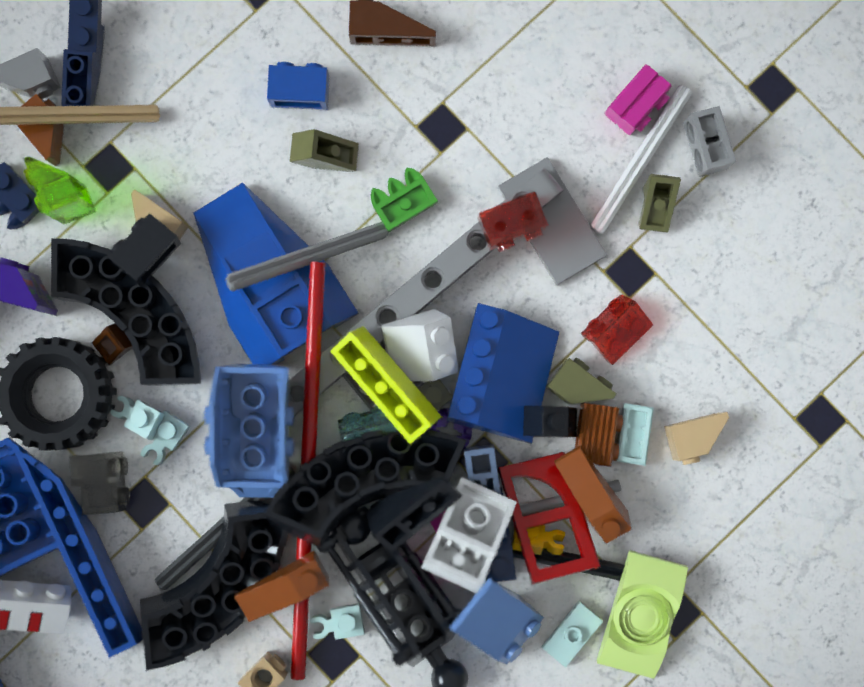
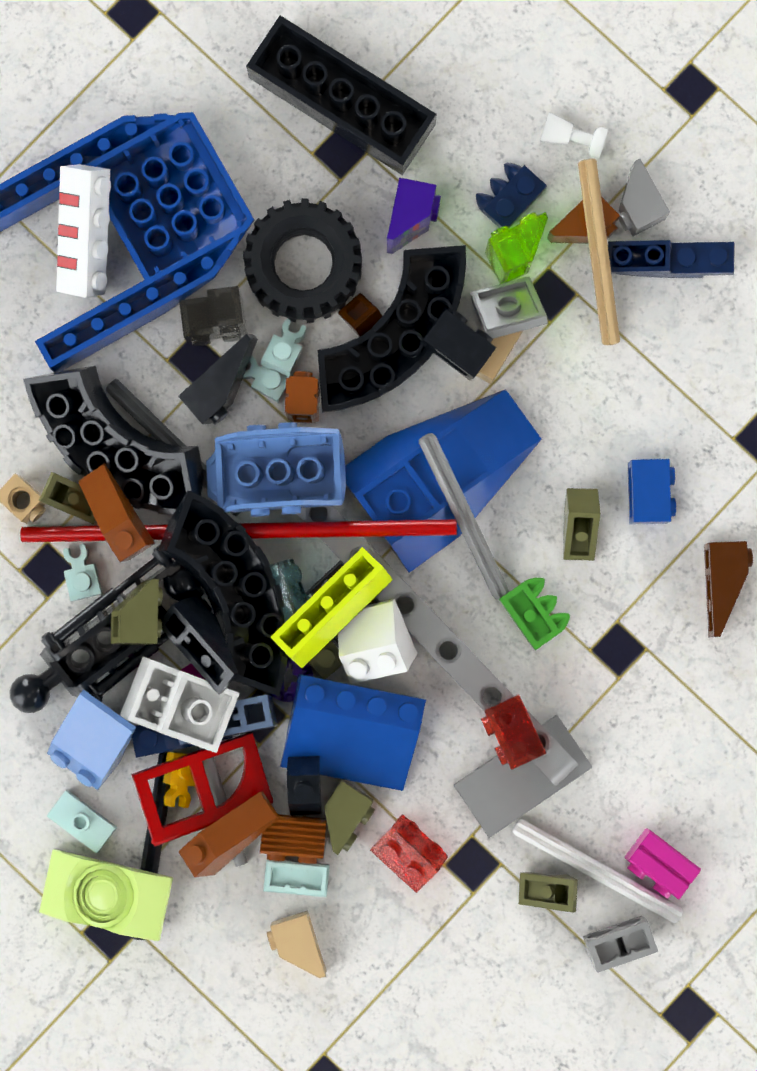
camera: 90 degrees right, 0 degrees up
none -> olive slope [39,472,96,524]
none -> olive slope [111,579,163,645]
none -> black slope [178,334,258,425]
none -> dark orange brick [285,371,320,423]
none -> light grey tile [470,276,548,339]

